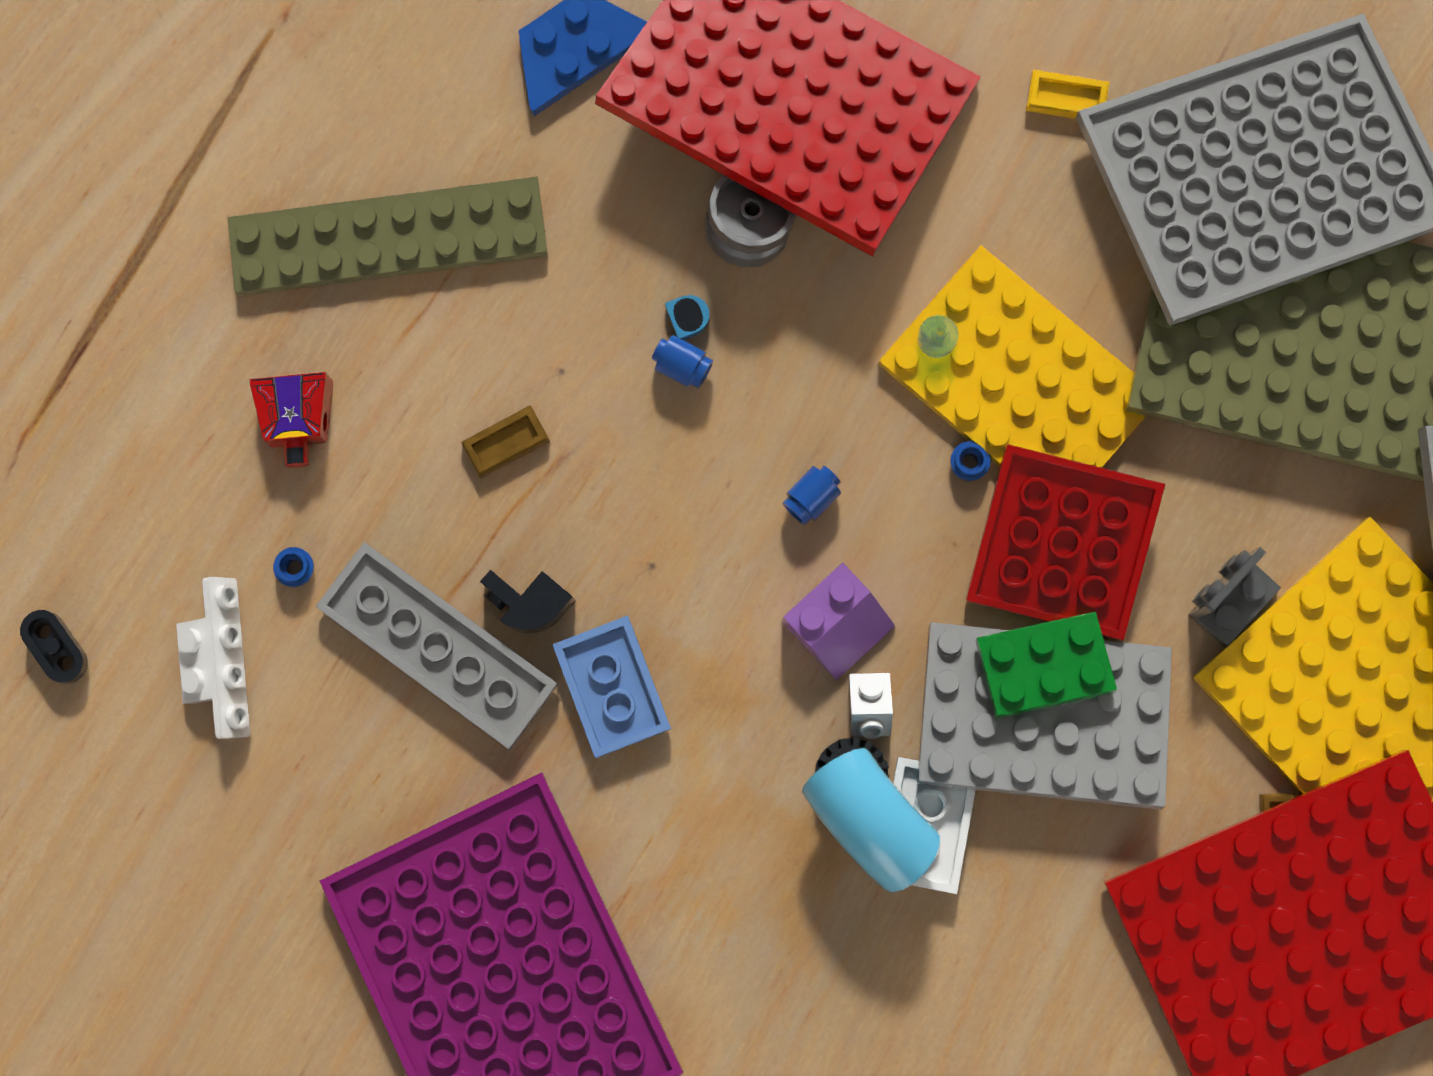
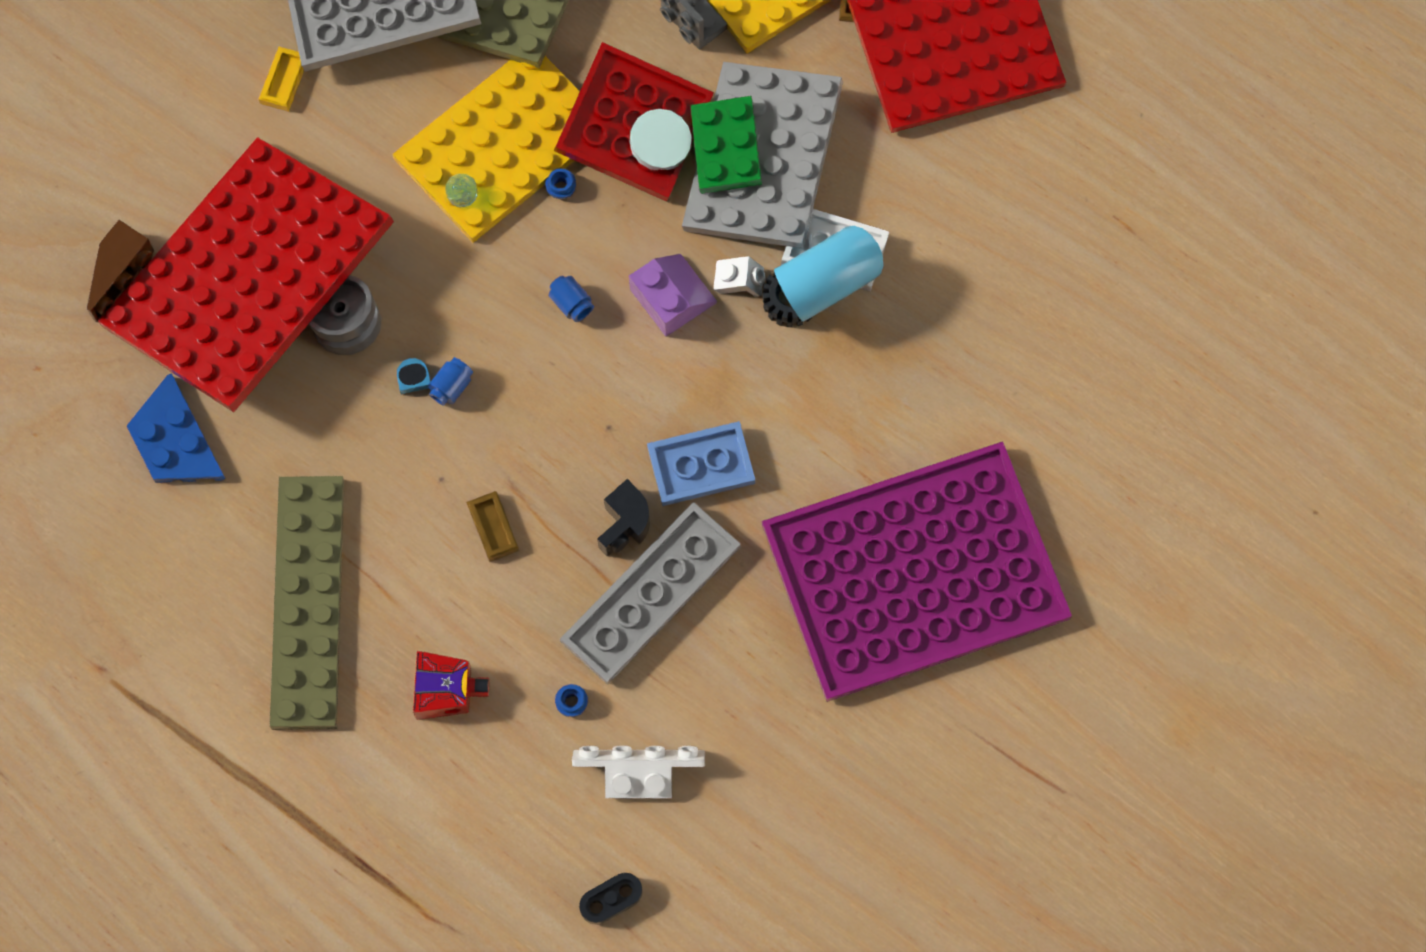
camera: 85 degrees left, 10 degrees down
none -> light aqua tile [630,109,692,171]

